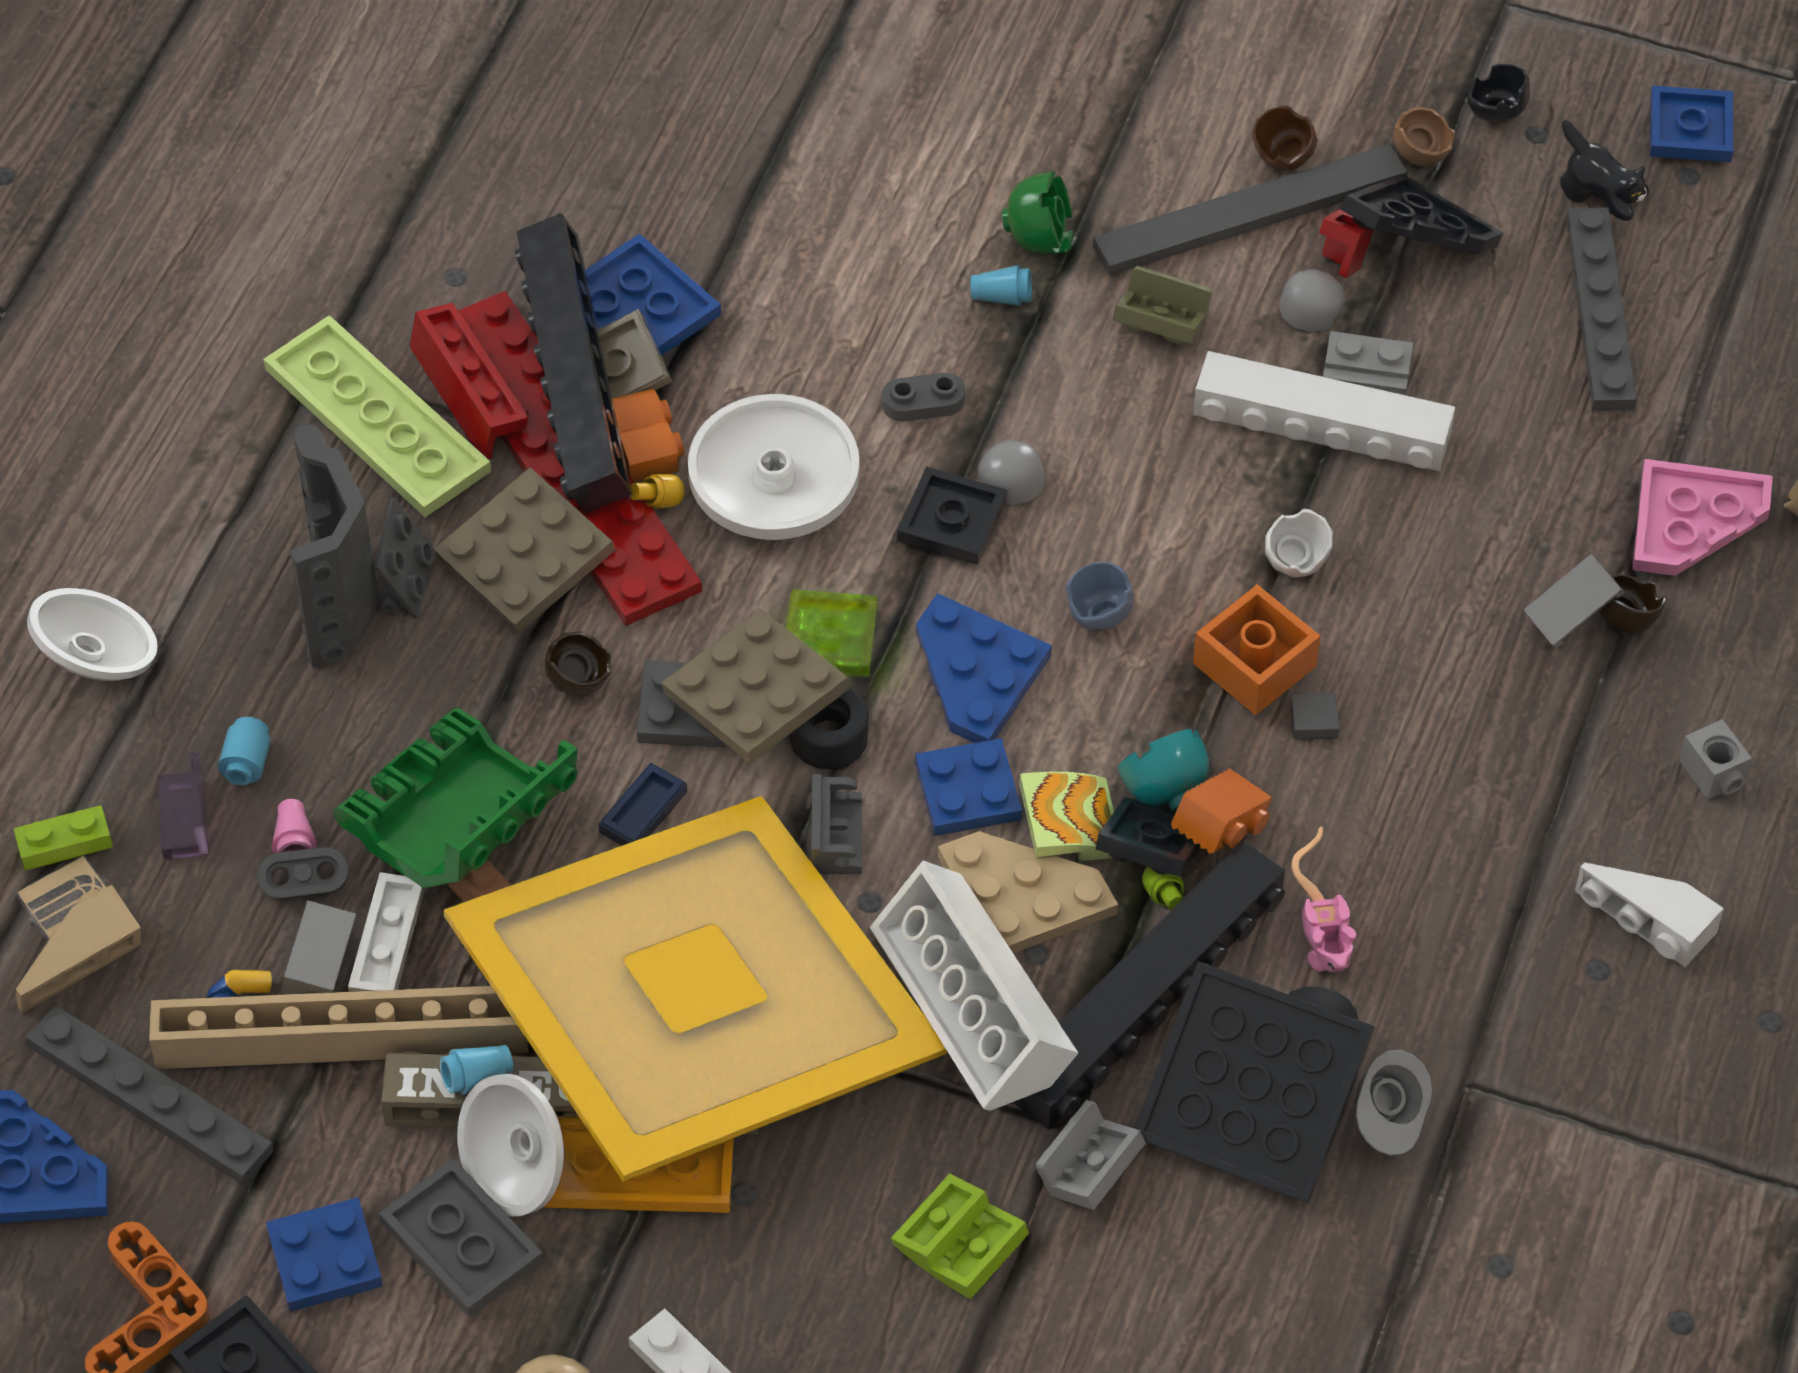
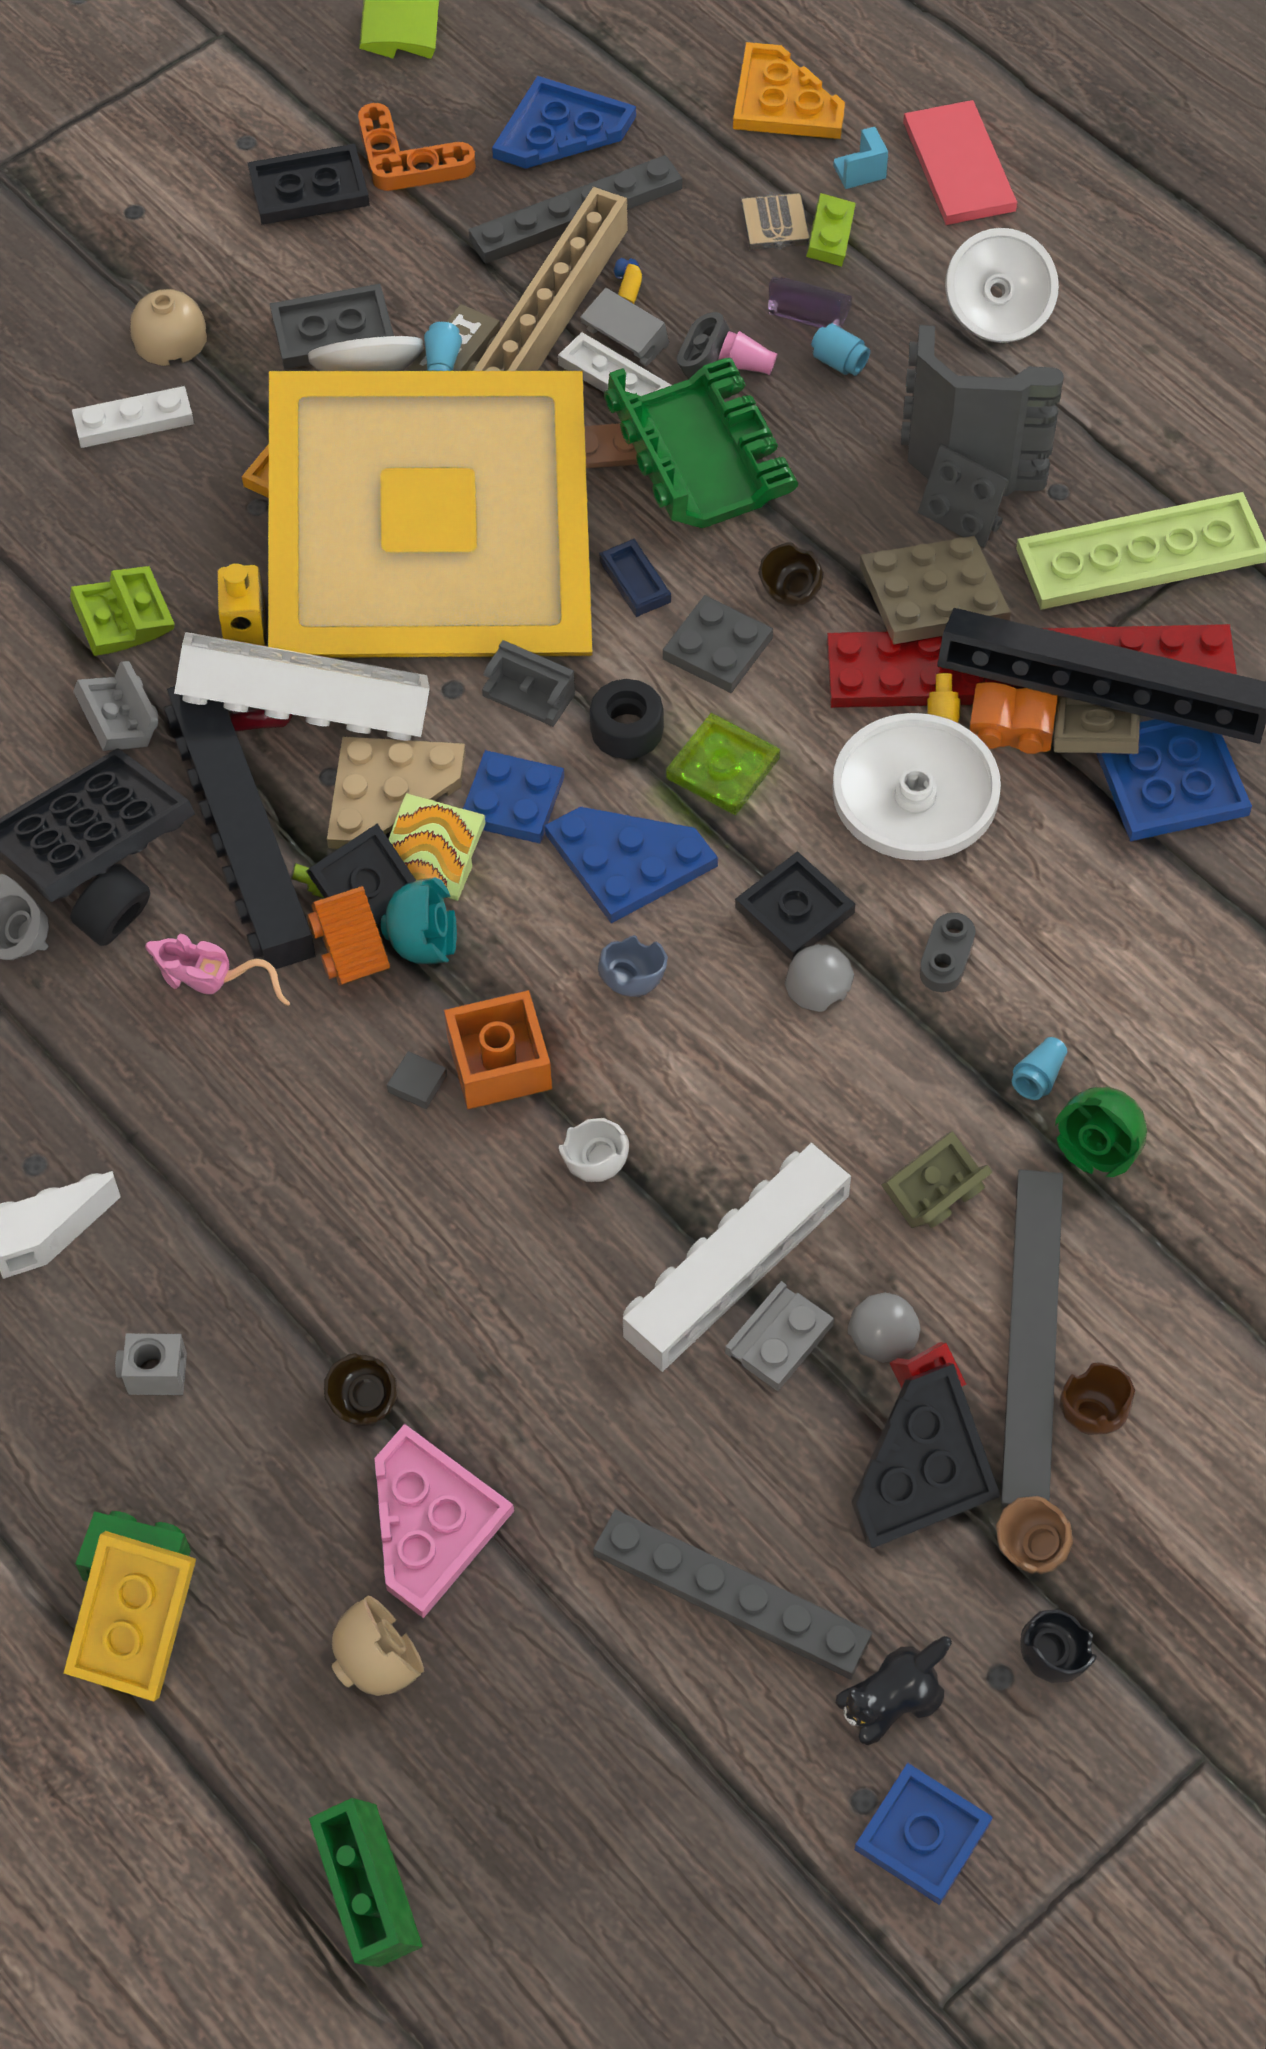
camera: 120 degrees right, 5 degrees up
tan slope [16,885,142,1013] -> none
blue plate [266,1197,383,1312] -> none
red panel [410,302,528,459] -> none
dark tan plate [661,609,850,764] -> none
light grey hinge [1524,554,1625,648] -> none
none -> yellow torso [218,563,266,646]

